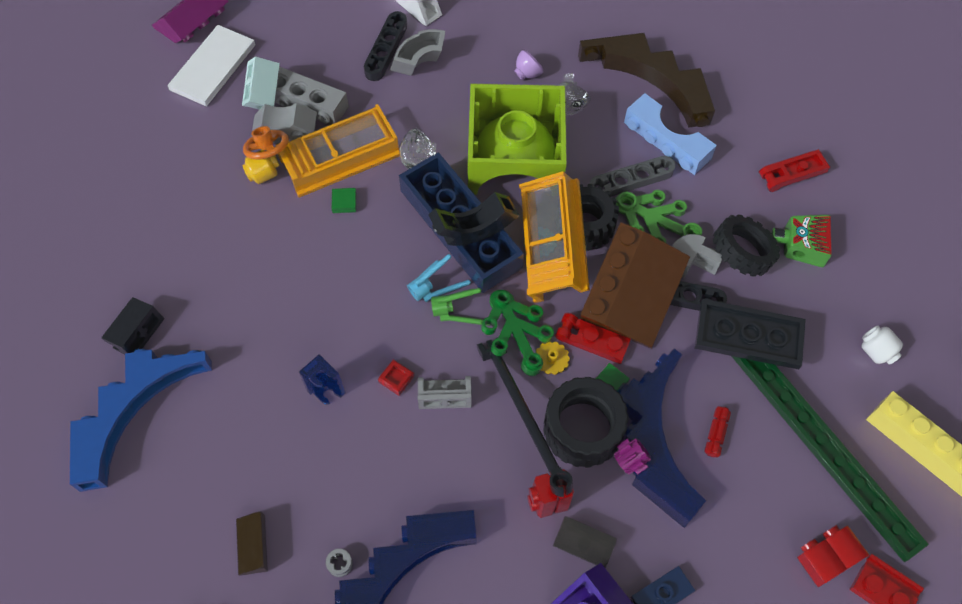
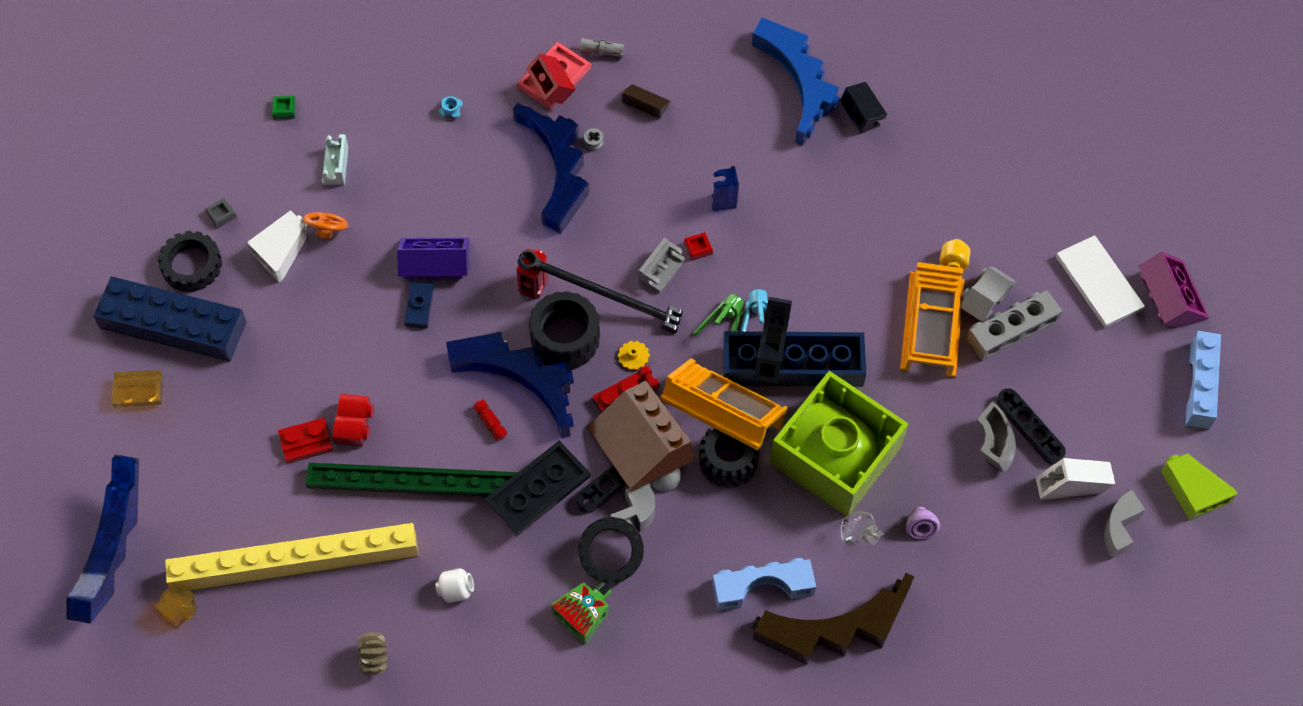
camera: 125 degrees right, 0 degrees up
light aqua hinge [242,56,280,110] -> none
orange piece [243,126,289,160] -> none
green tile [331,188,357,213] -> none
clear piece [399,128,437,169] -> none
green plant [481,290,554,376] -> none
clear smoke slope [553,516,617,568] -> none
dark grey beam [590,156,675,196] -> none
green tile [595,363,630,393] -> none
magenta gear [614,438,651,475] -> none
bright green plant [615,190,702,243] -> none
red plate [759,149,830,192] -> none

